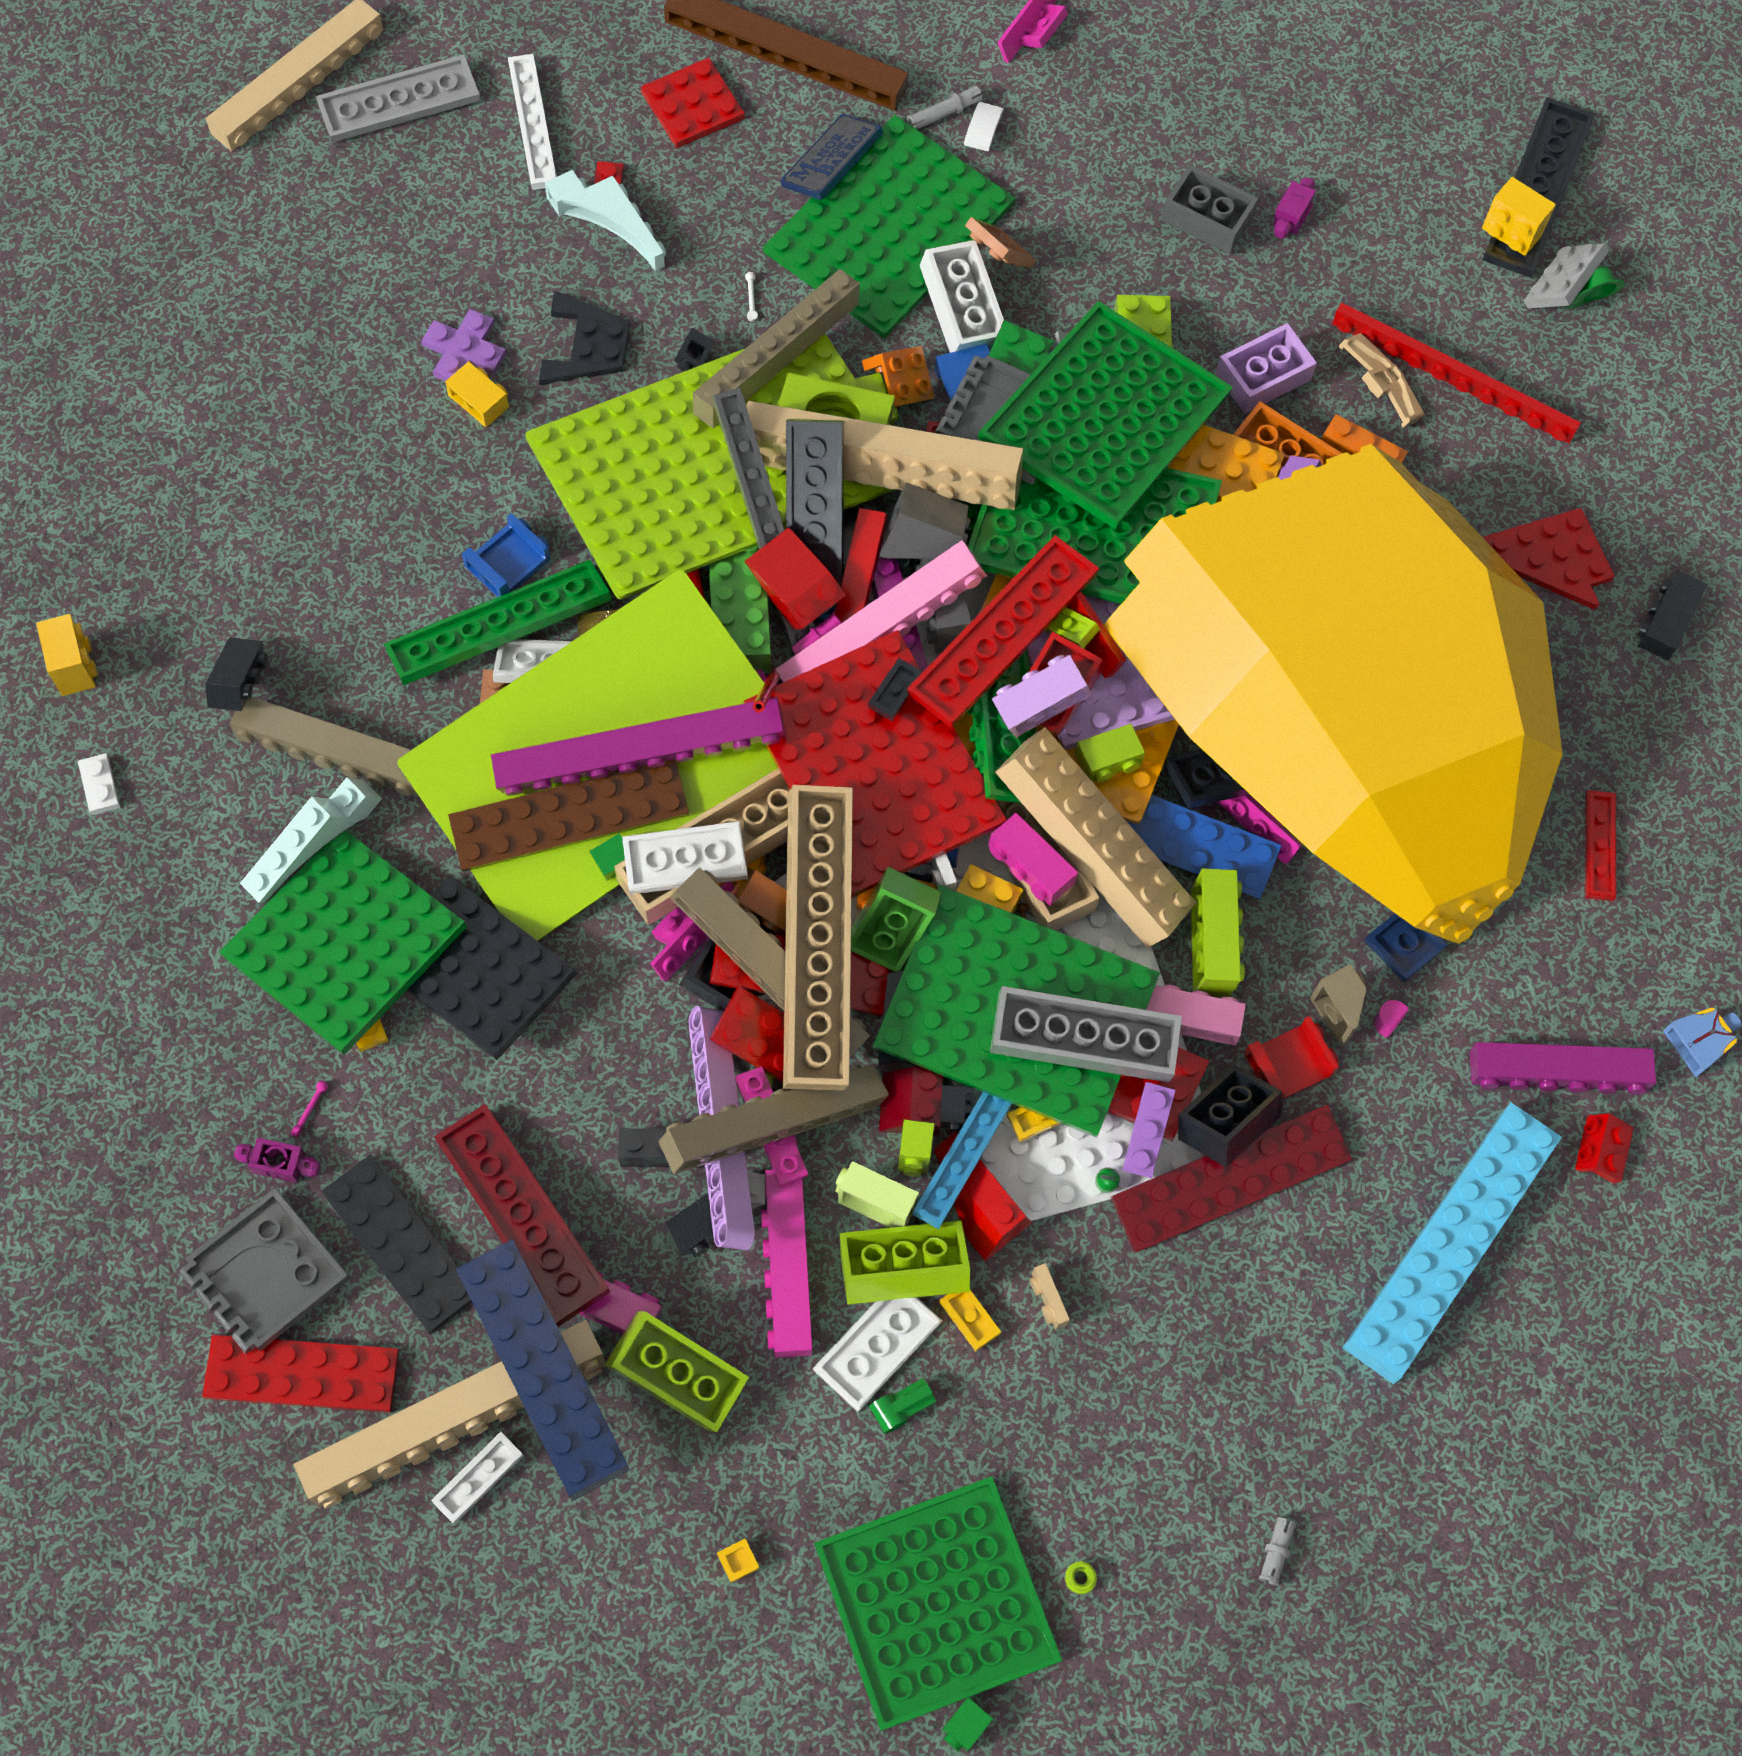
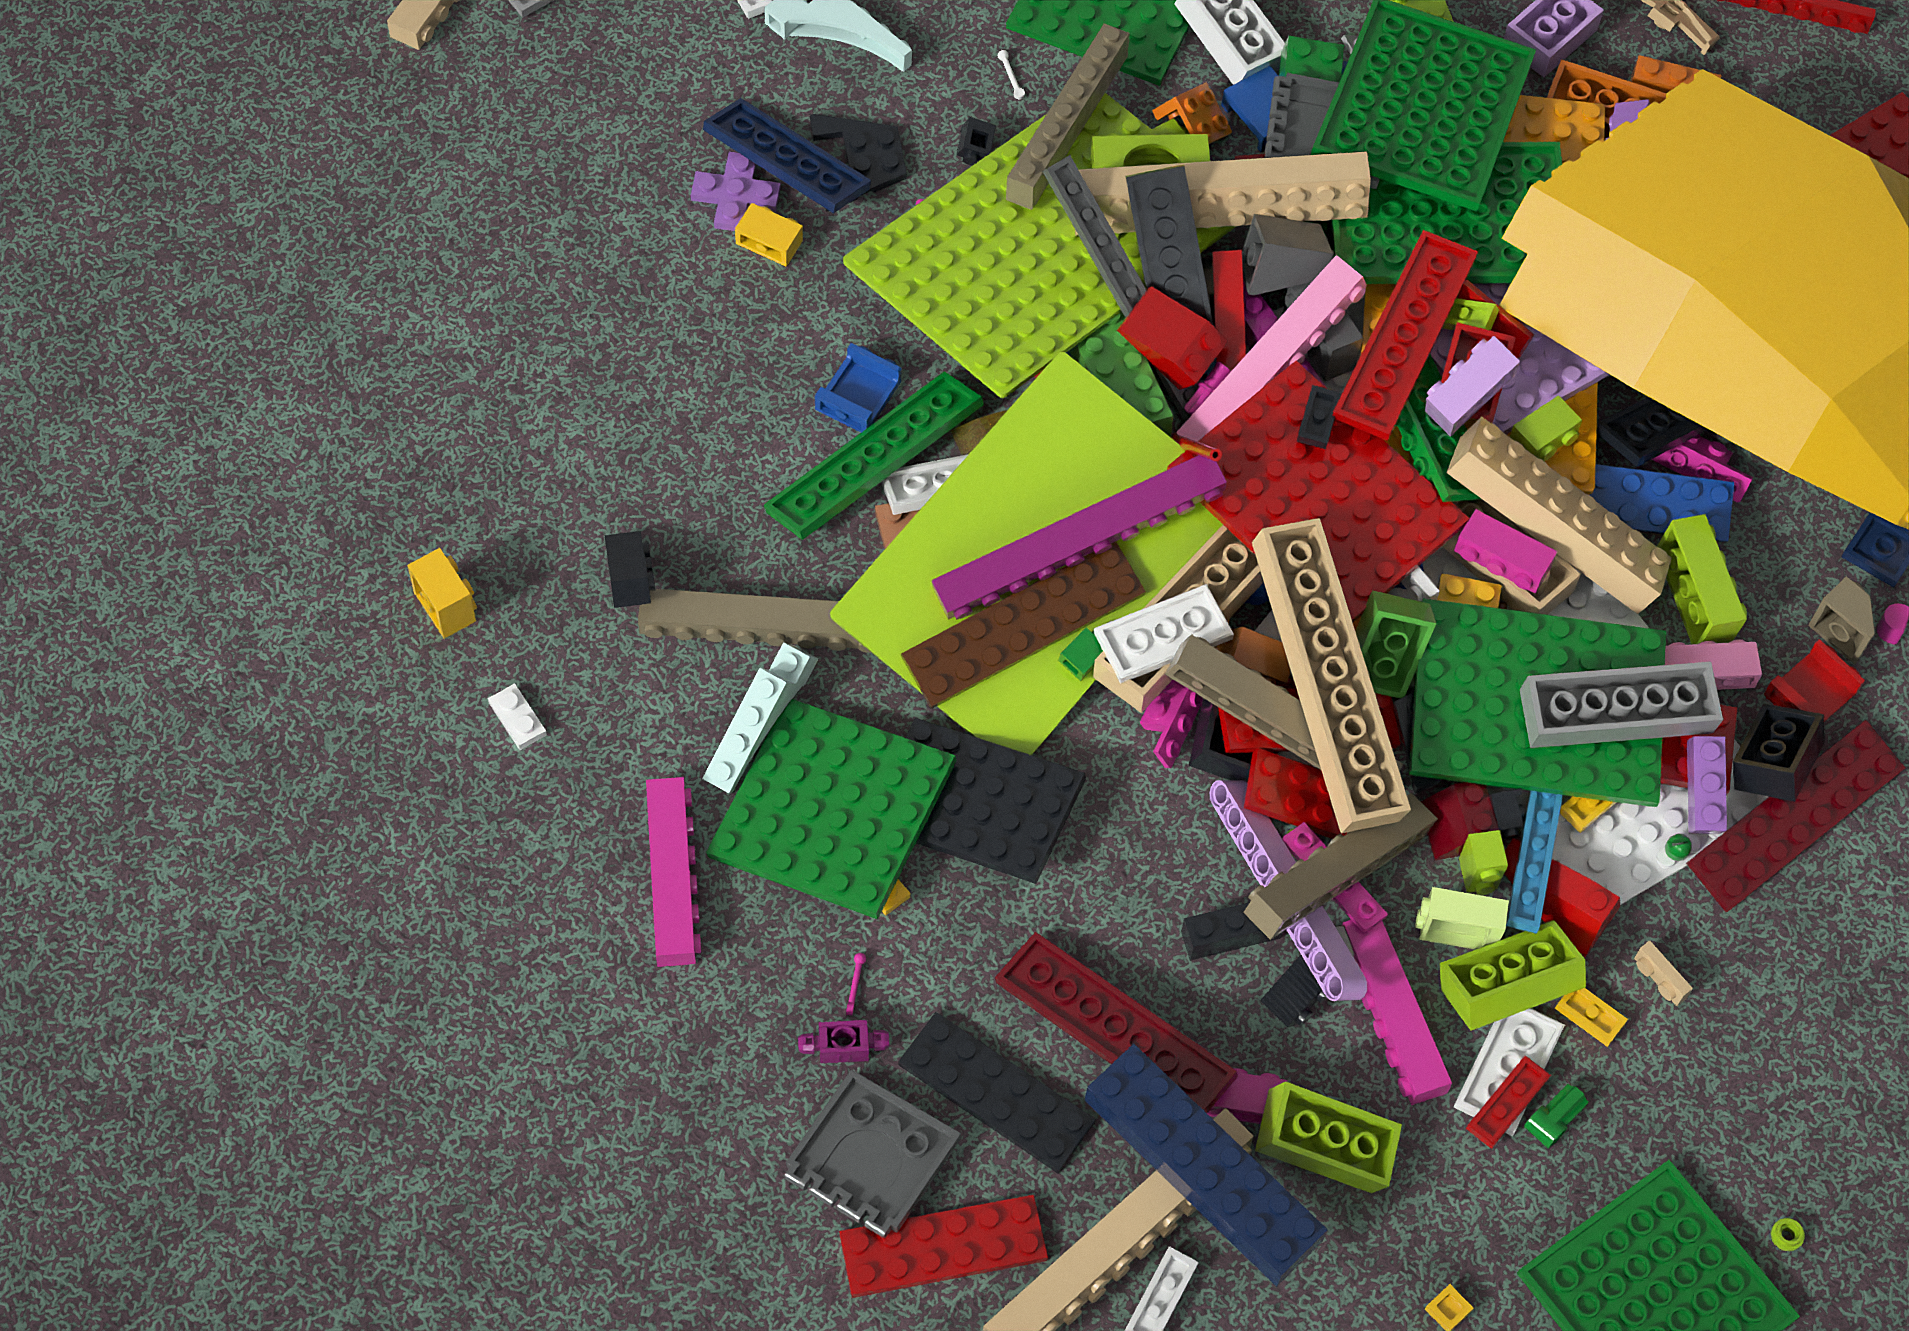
camera: 15 degrees left, 5 degrees down
none -> dark pink brick [646,777,701,967]
none -> dark blue plate [703,98,871,213]
none -> red tile [1466,1055,1551,1149]

